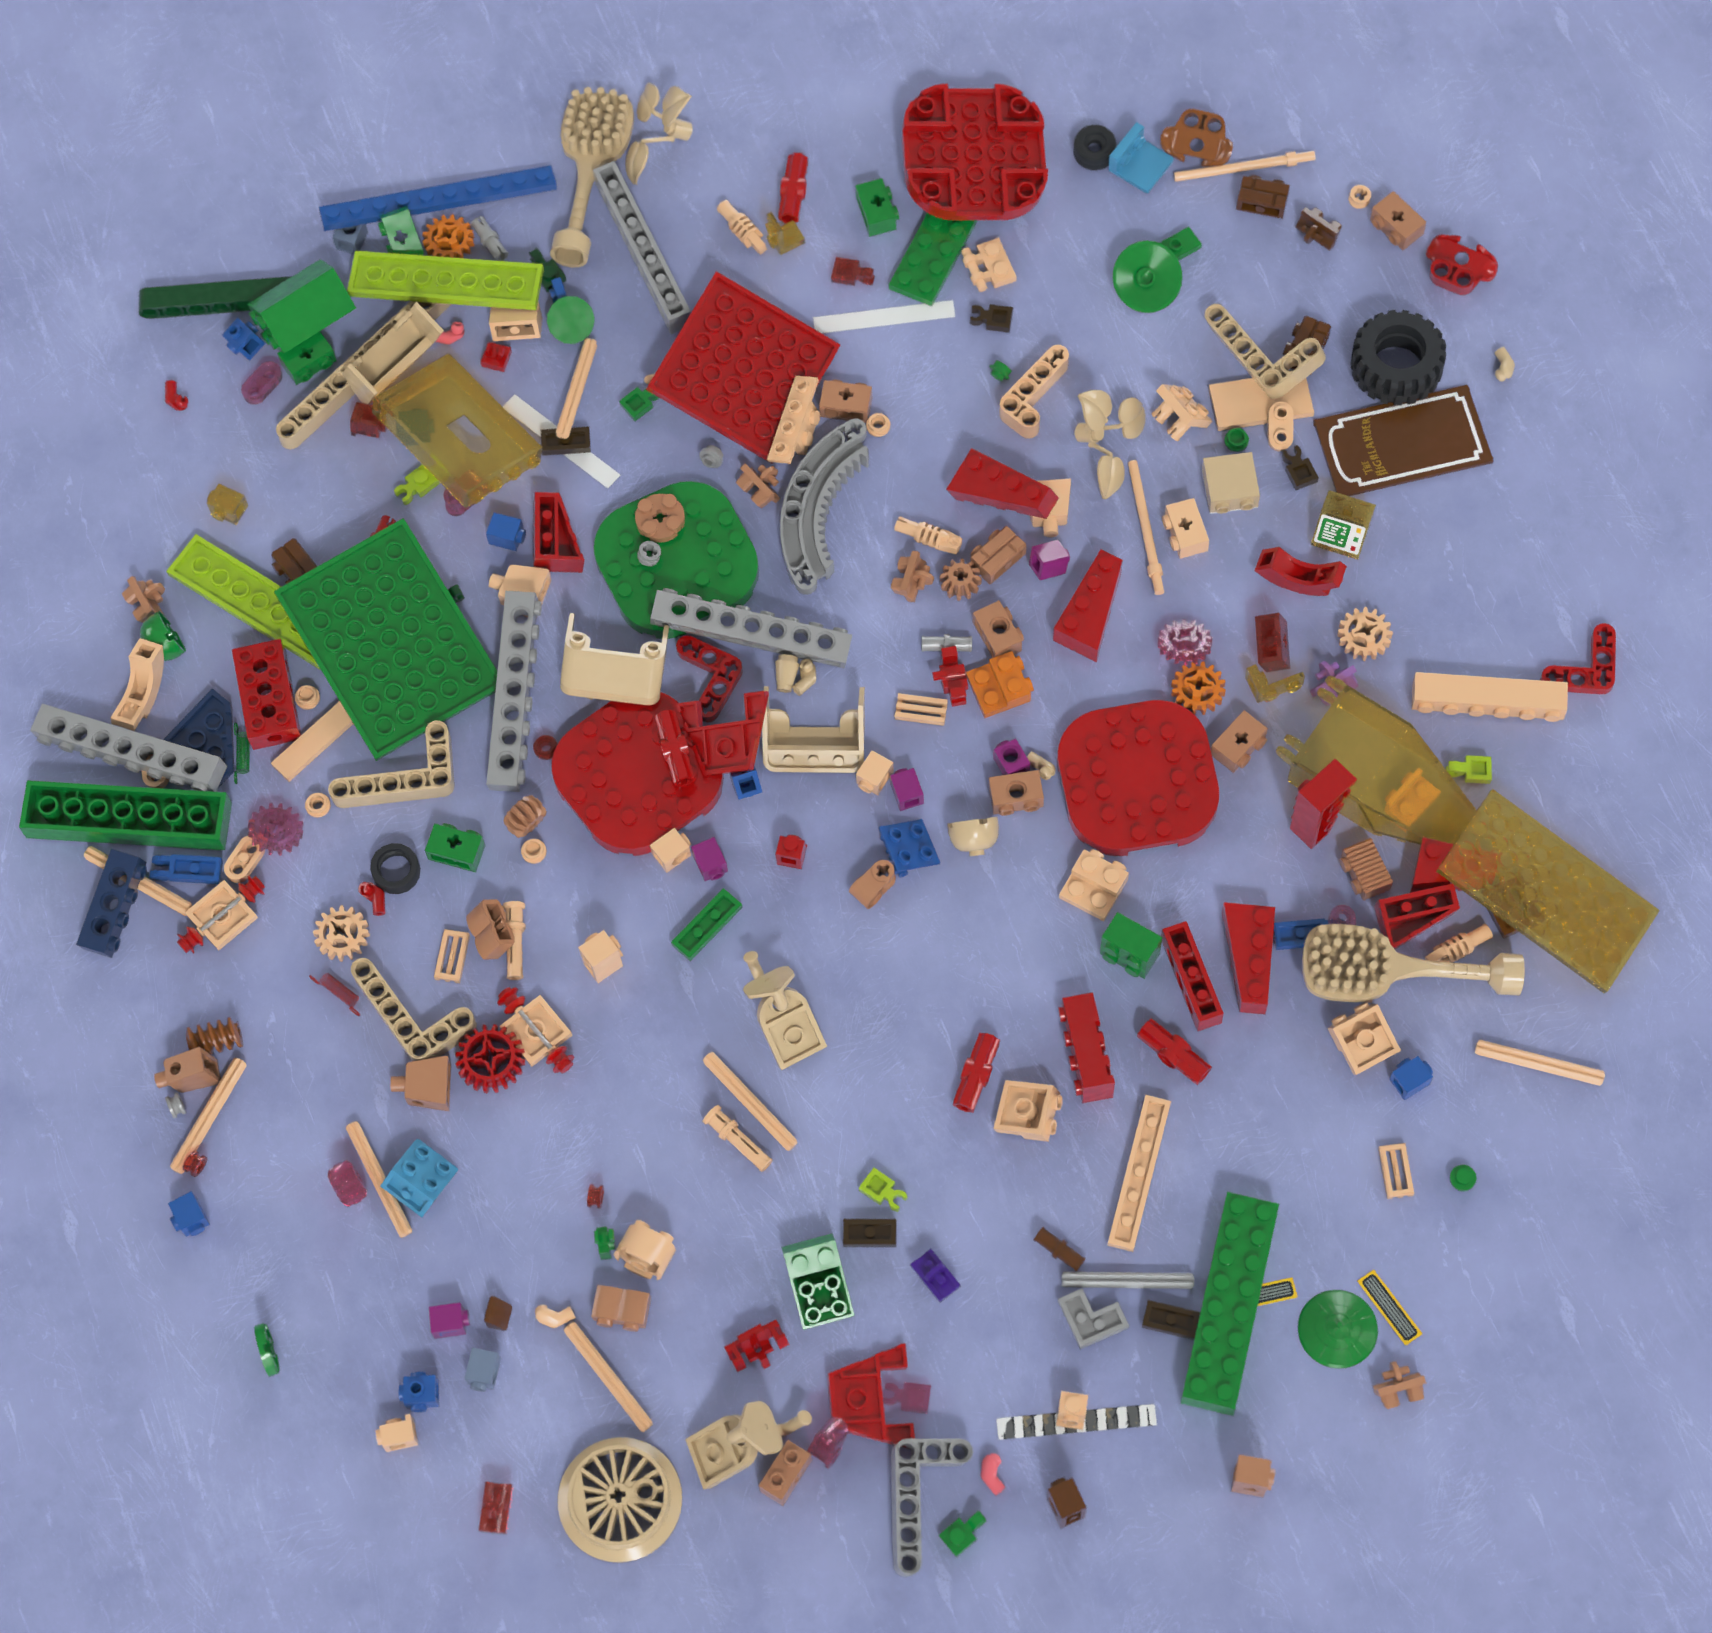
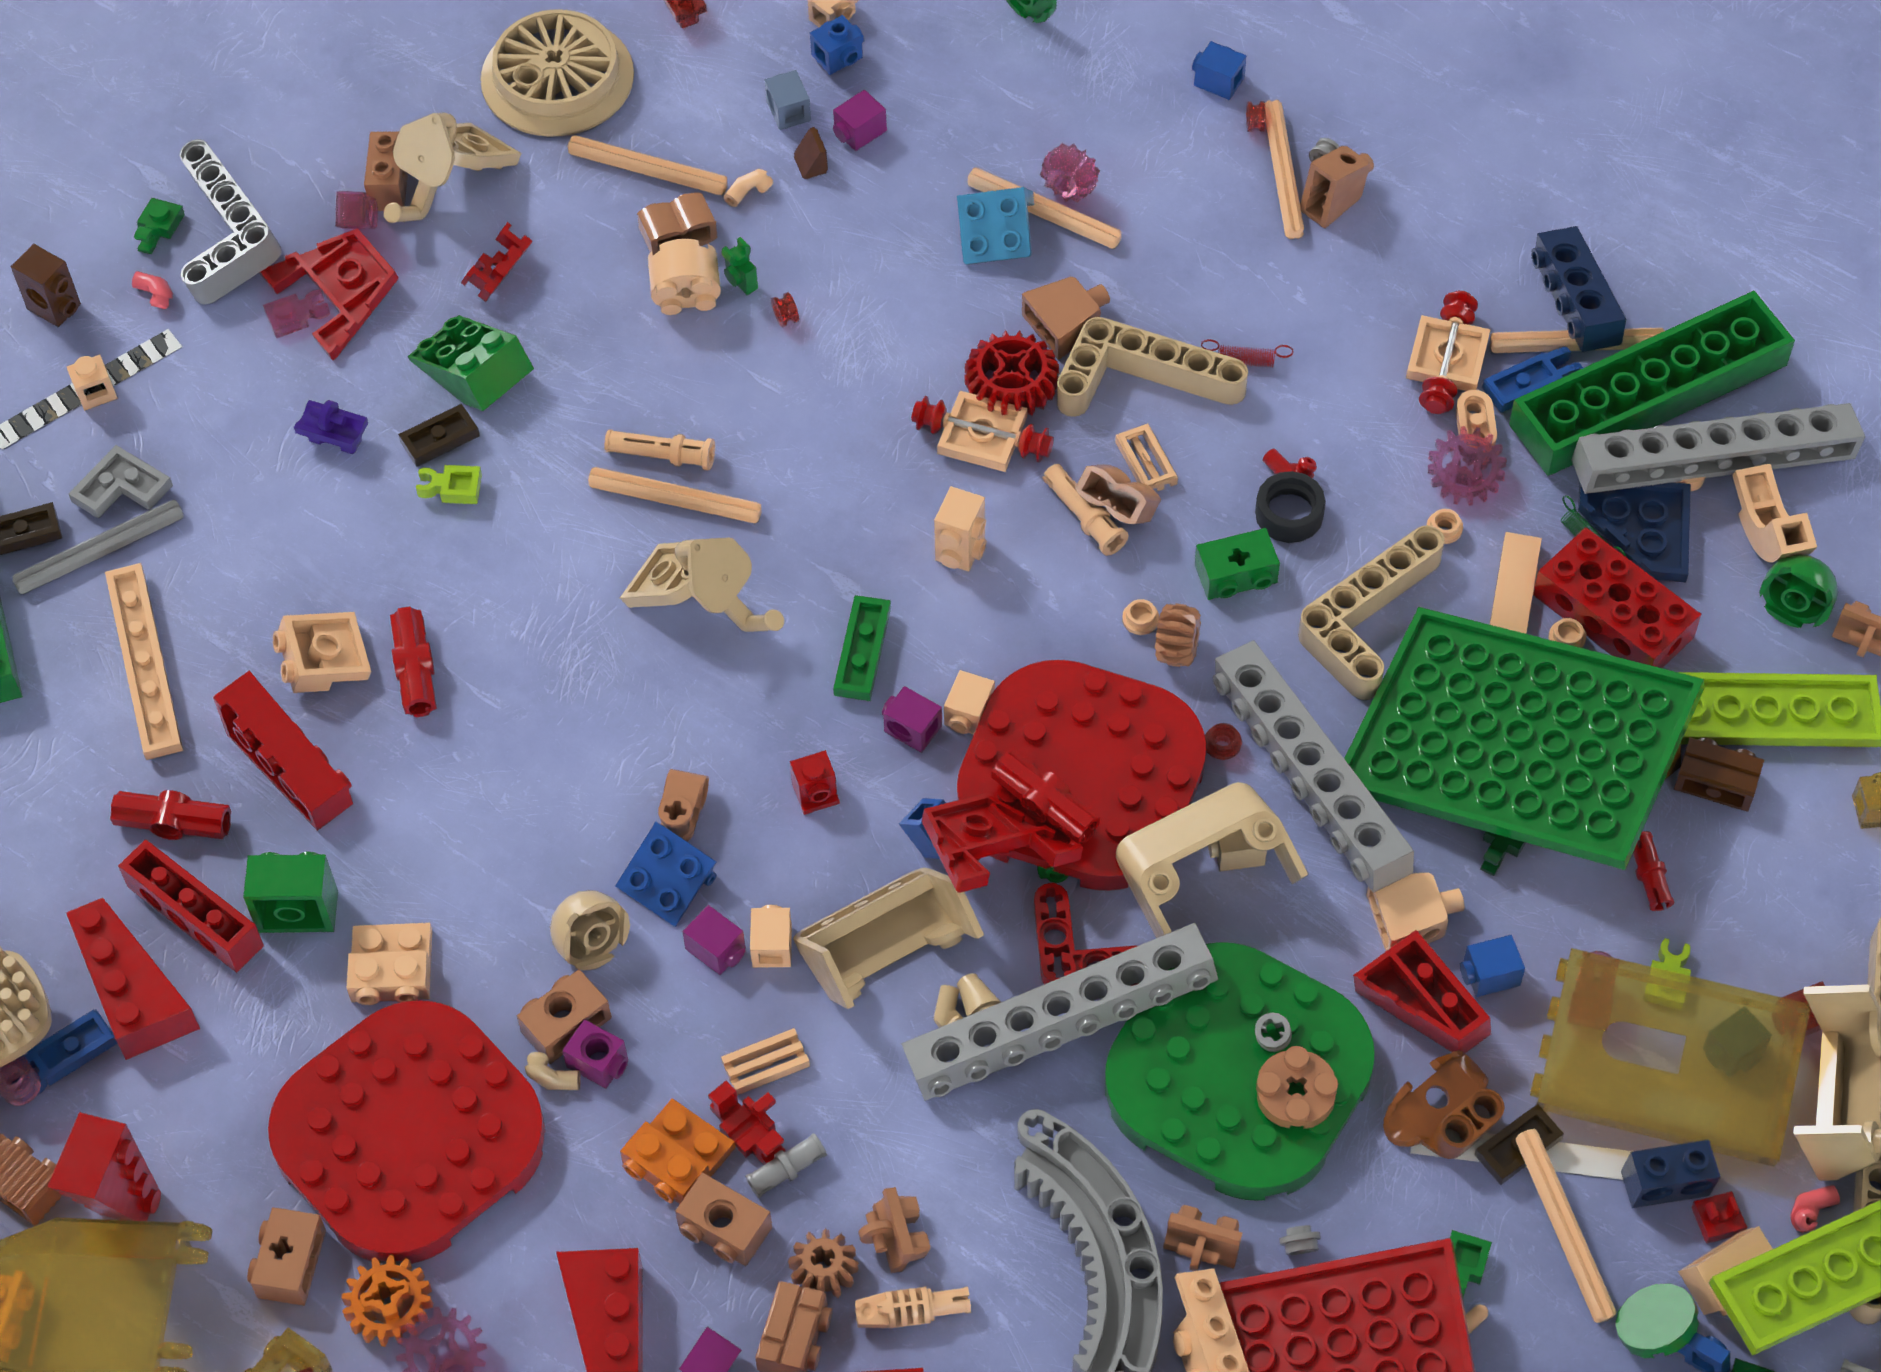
camera: 145 degrees right, 10 degrees down
dark orange piece [186,1017,243,1055] -> none
light nougat gear [313,905,370,962] -> none
reddish brown pin [1033,1227,1086,1272] -> none
none -> dark orange piece [1383,1050,1505,1159]
none -> dark blue brick [1621,1140,1721,1208]

